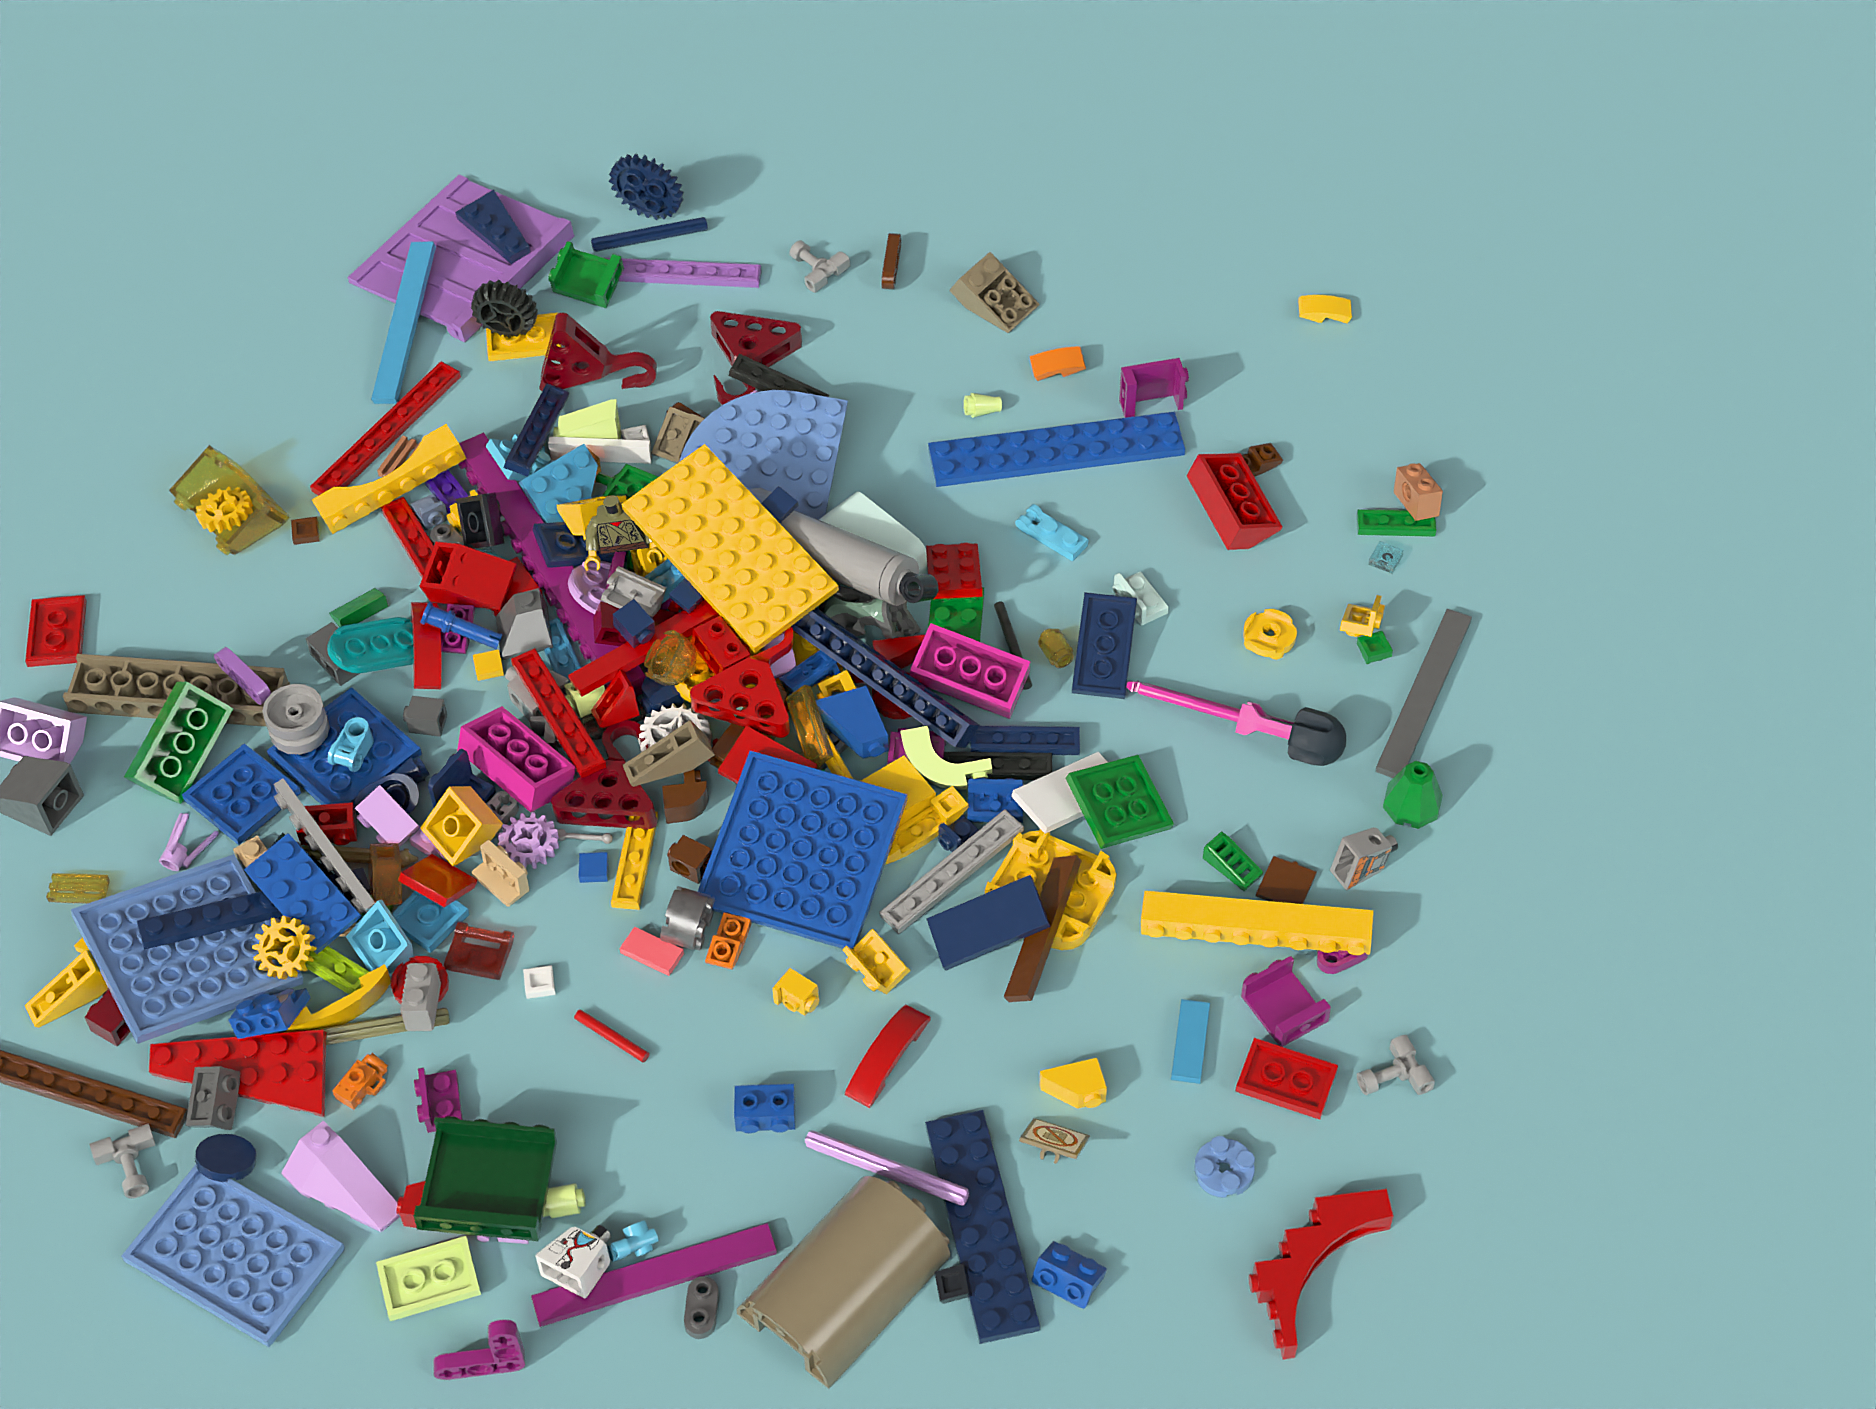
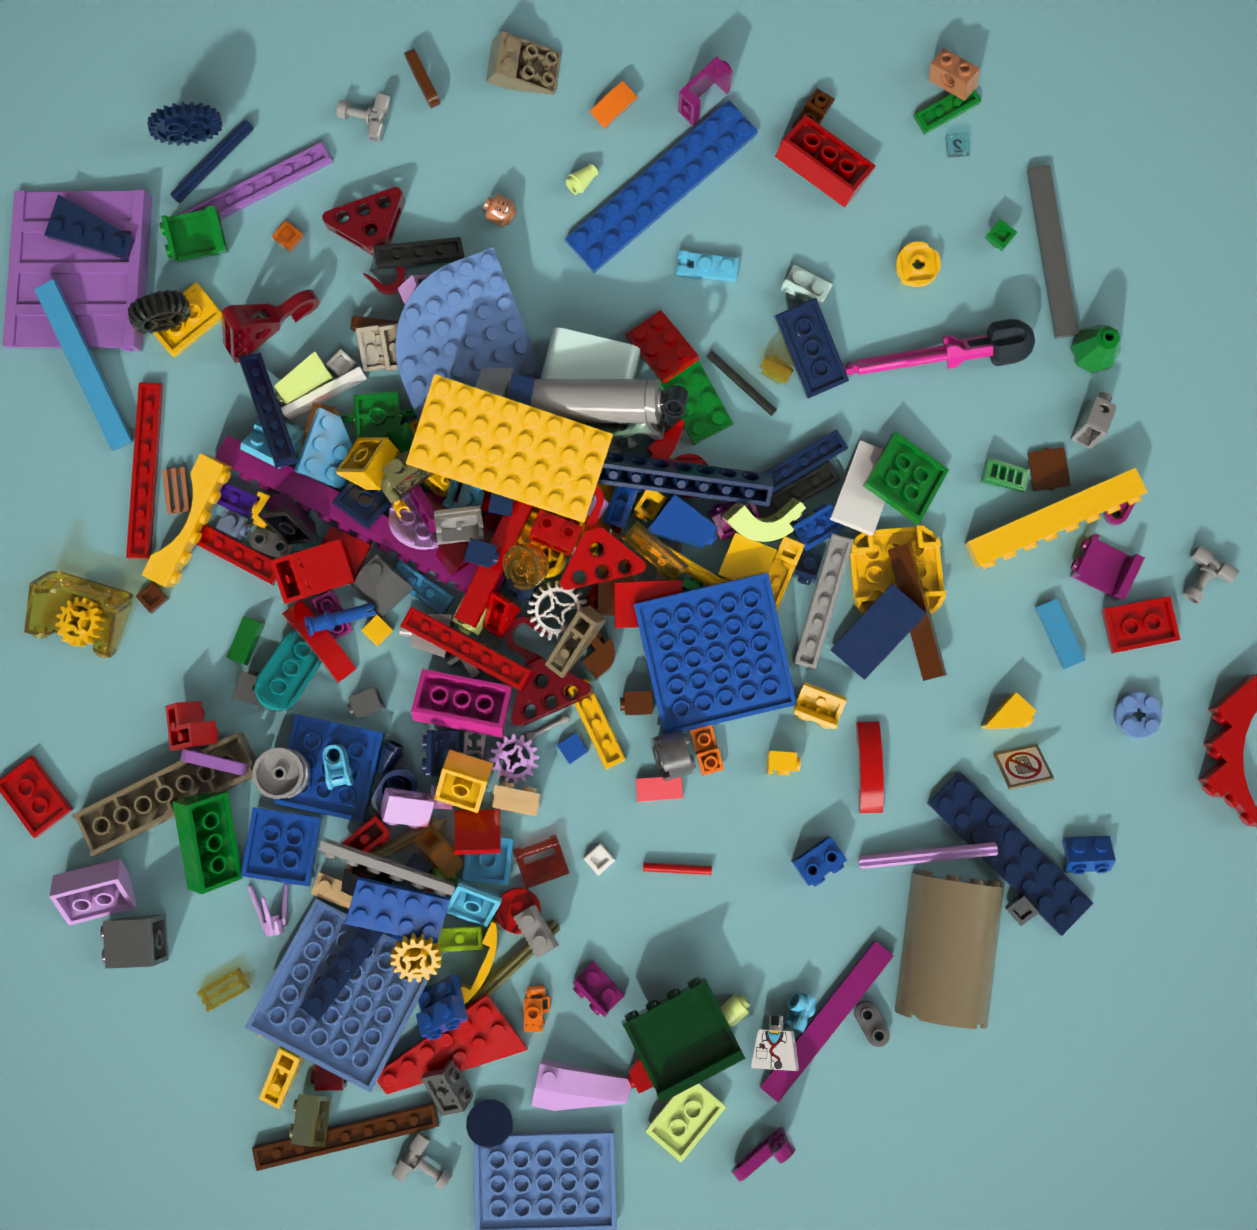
camera: 30 degrees left, 30 degrees up
dark pink brick [910,623,1031,719] -> none
yellow bracket [1340,595,1385,637] -> none
none -> red brick [165,701,218,751]
none -> orange tile [272,220,304,252]
none -> olive slope [289,1094,332,1147]
none -> nougat head [483,193,517,227]

